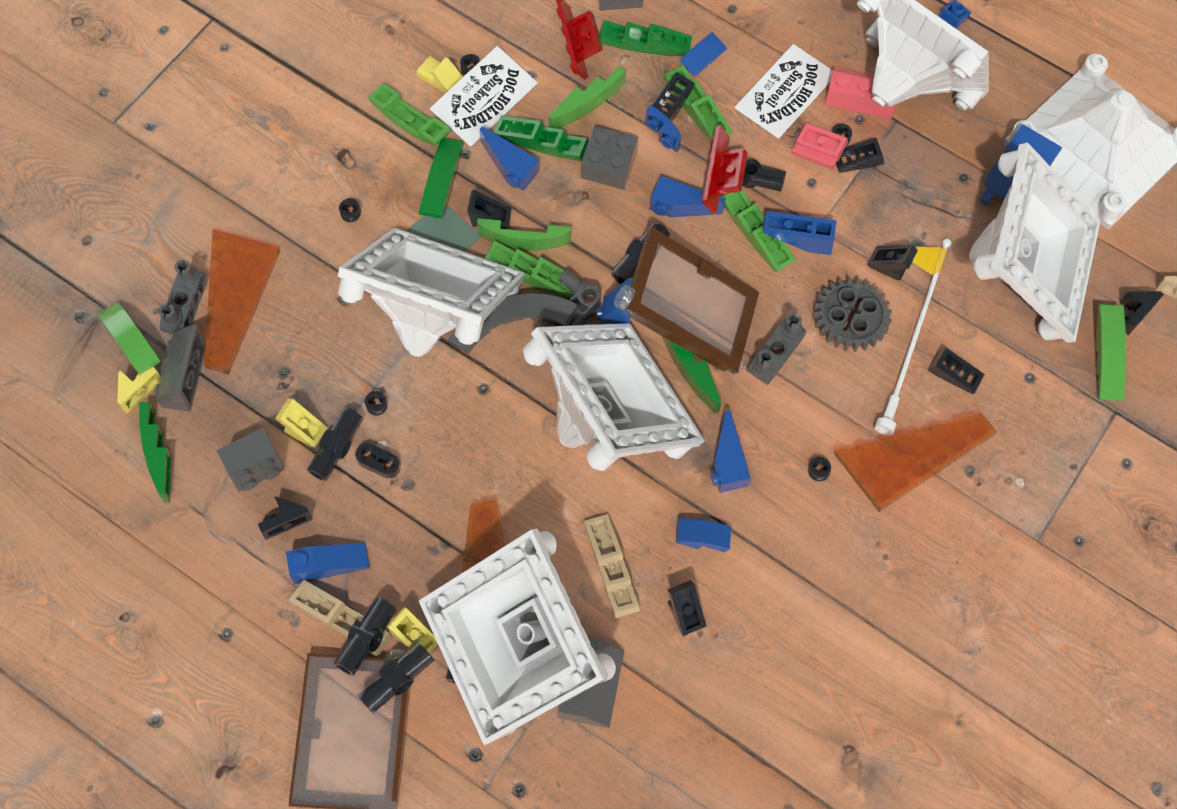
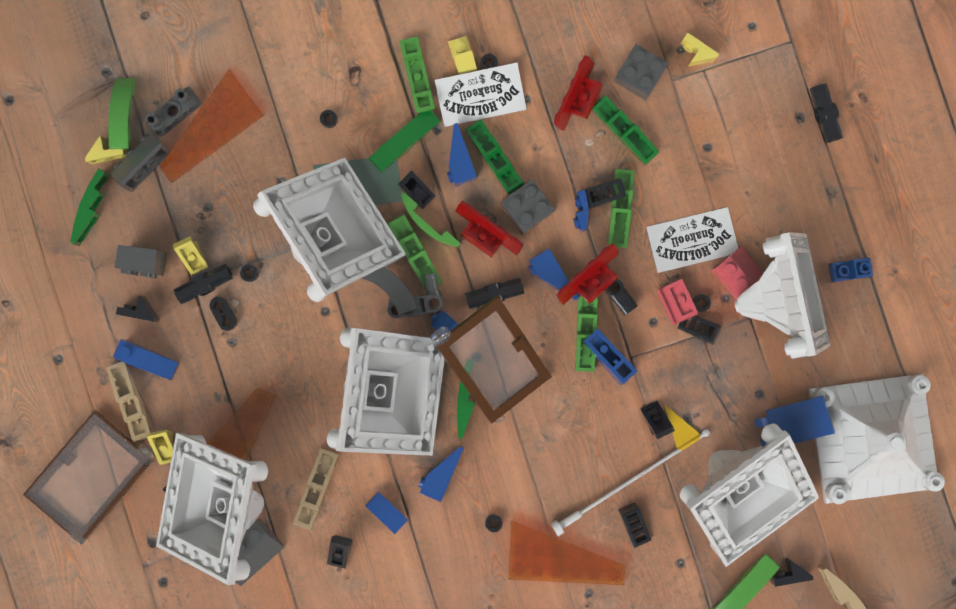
camera: 35 degrees right, 20 degrees up
black piece [334,598,397,676] -> none
black piece [358,642,435,713] -> none
bright green slope [548,66,626,129] -> none
blue slope [680,32,728,78] -> none
dark grey piece [747,312,807,385] -> none
dark grey gear [813,277,892,352] -> none
none -> red bracket [455,201,524,258]

